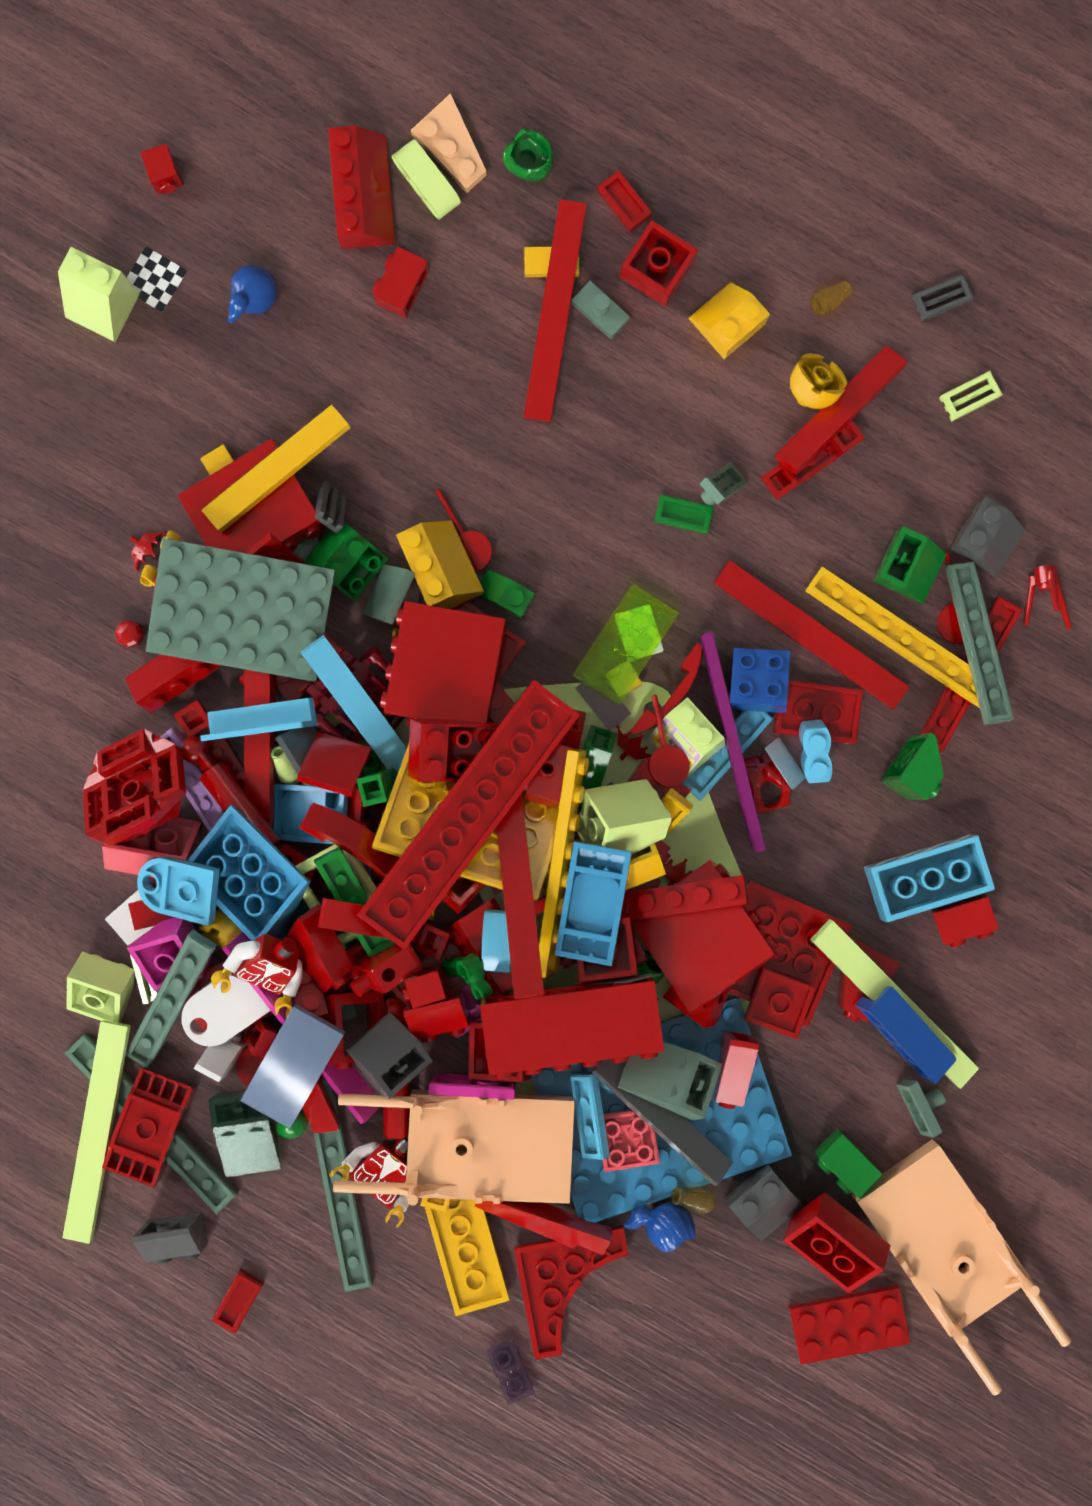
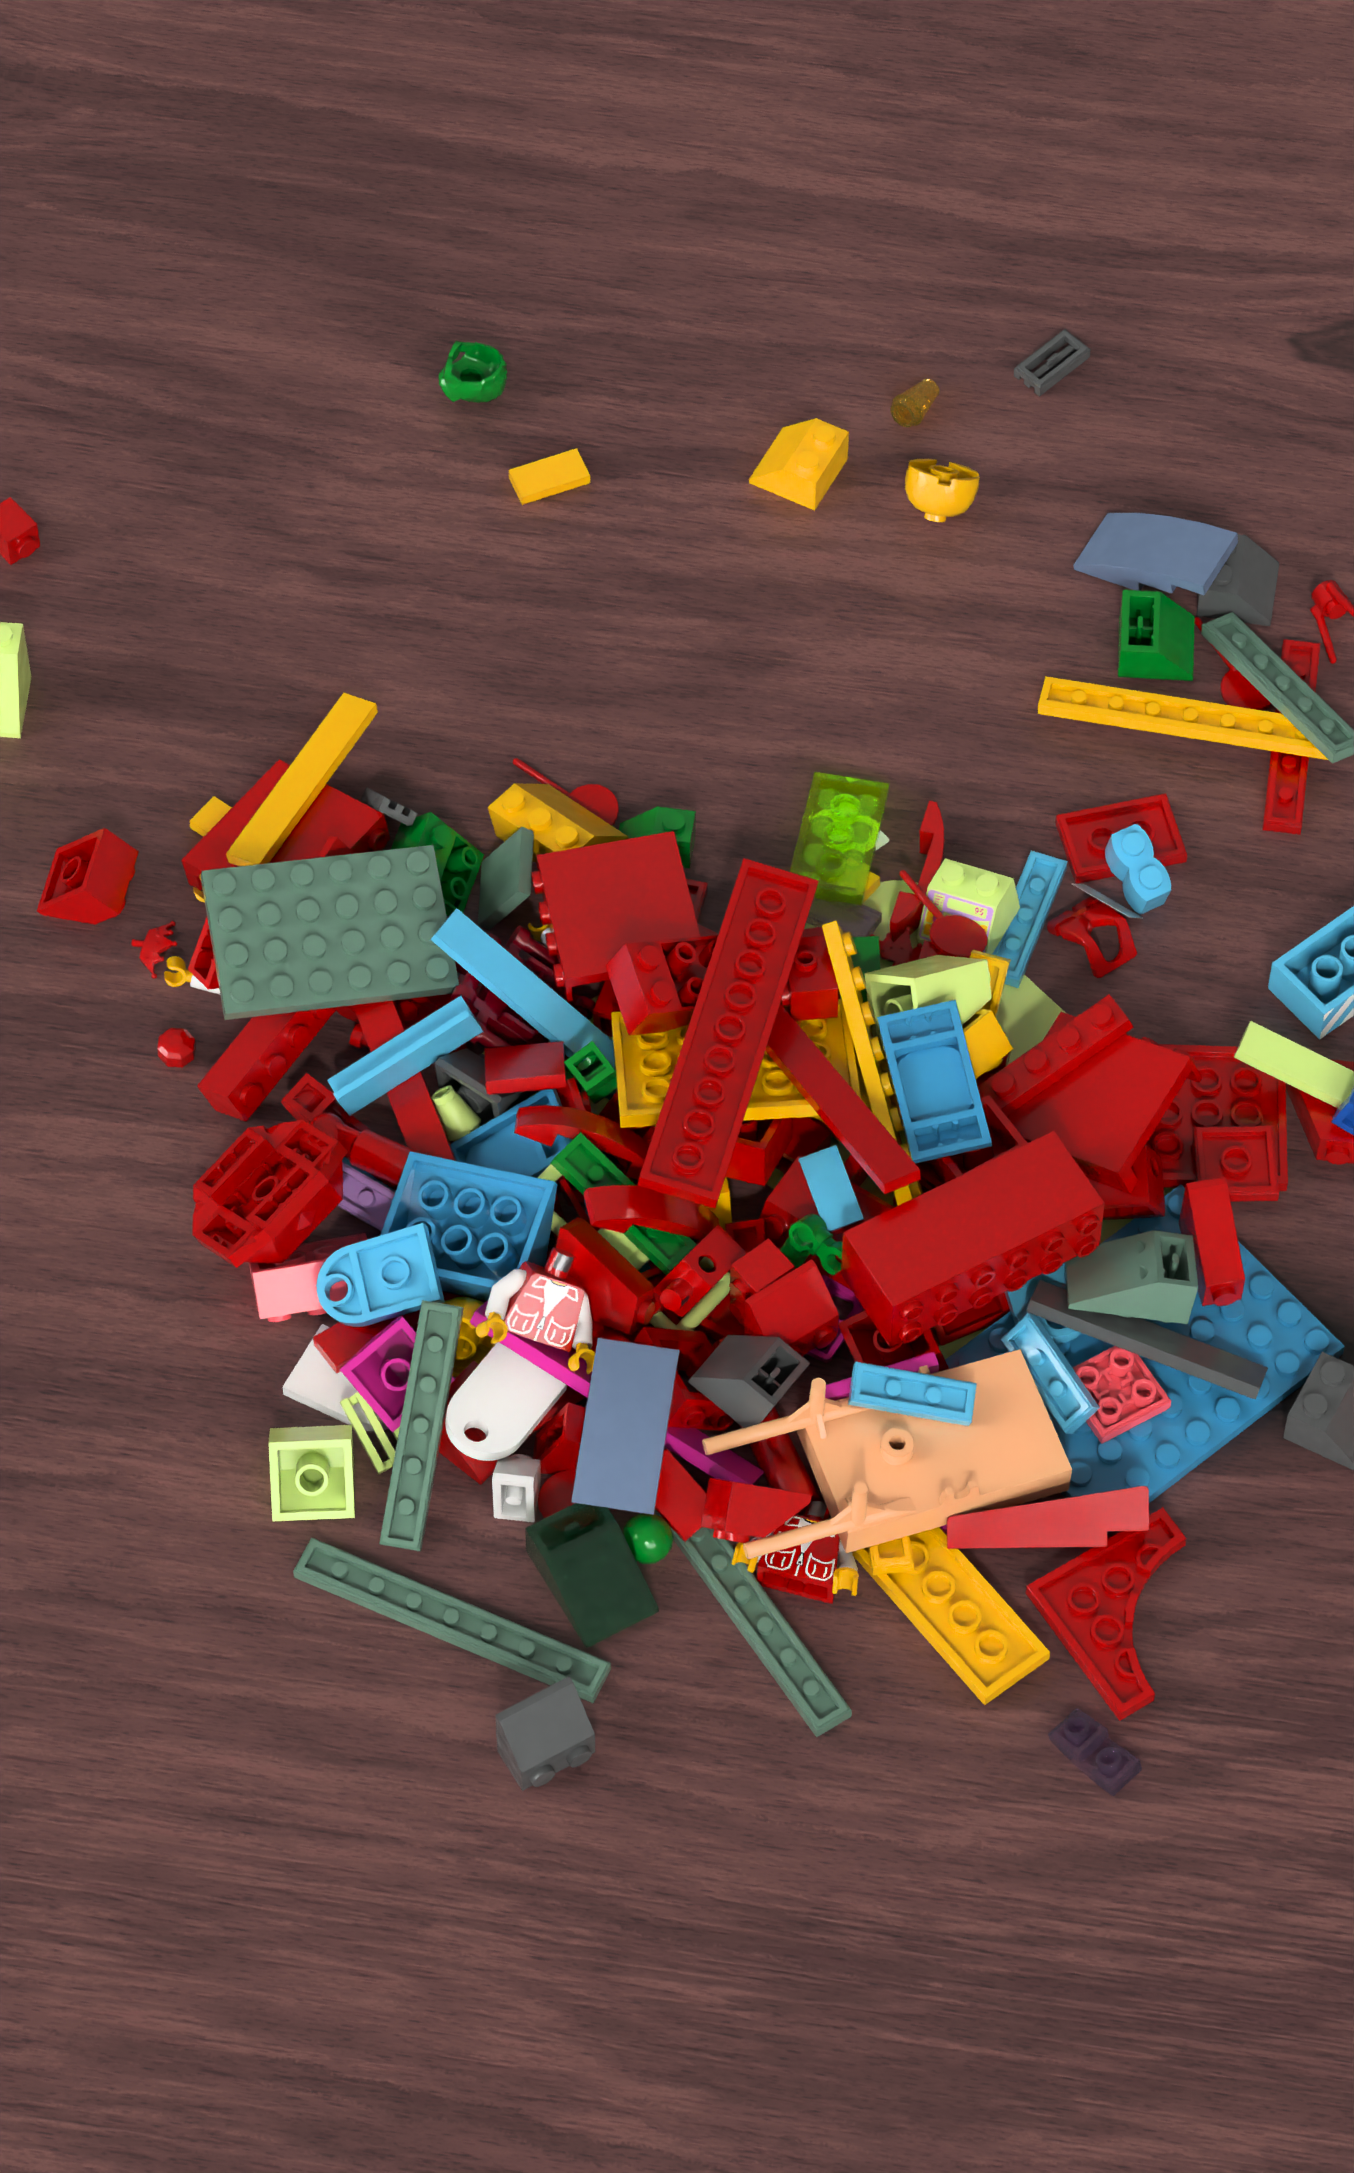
camera: 25 degrees left, 30 degrees down
yellowish green tile [63,1020,131,1244] -> none
red plate [102,1068,196,1188] -> none
sticker [127,247,187,312] -> none
red tile [211,1269,265,1334] -> none
blue hair [228,265,278,323] -> none
red slope [328,125,396,249] -> none
red brick [372,247,429,318] -> none
yellowish green beam [391,139,461,220] -> none
light nougat wing [411,93,487,193] -> none
red tile [524,199,587,423] -> none
sand green tile [571,281,630,340] -> none
red tile [597,170,652,233] -> none
red brick [620,220,698,307] -> none
blue hair [624,1202,696,1252] -> none
green tile [654,494,714,535] -> none
clear yellow cone [672,1186,715,1215] -> none
sand green tile [700,462,748,506] -> none
magenta tile [700,632,766,852] -> none
red tile [713,560,910,710] -> none
blue brick [730,648,790,713] -> none
red slope [761,420,865,500] -> none
red tile [775,345,907,475] -> none
green slope [880,733,944,800] -> none
yellowish green tile [939,371,1003,422] -> none
none -> red slope [37,828,139,925]
none -> red slope [701,1477,812,1543]
none -> medium azure tile [848,1362,977,1426]
none -> sand blue slope [1073,513,1238,595]

